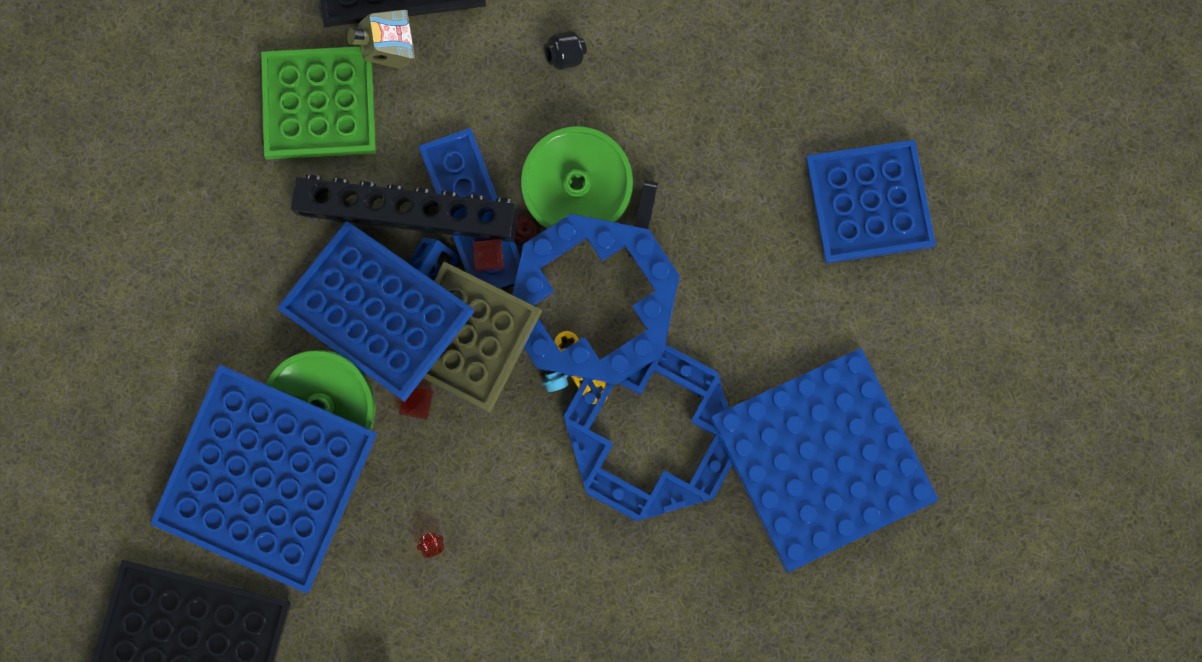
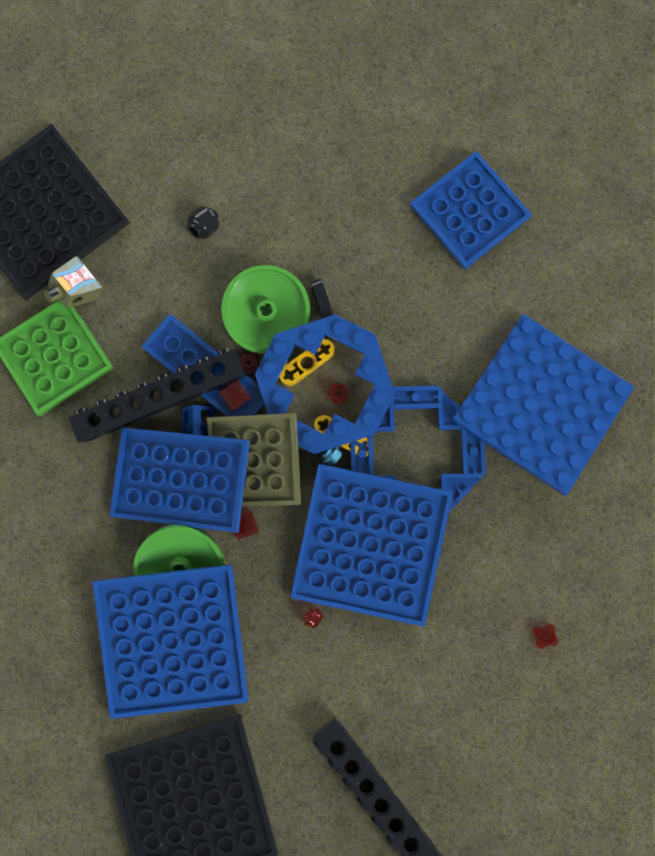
camera: 25 degrees left, 5 degrees up
none -> yellow beam [280,339,334,386]
none -> blue plate [291,464,453,627]
none -> clear red plate [328,383,349,405]

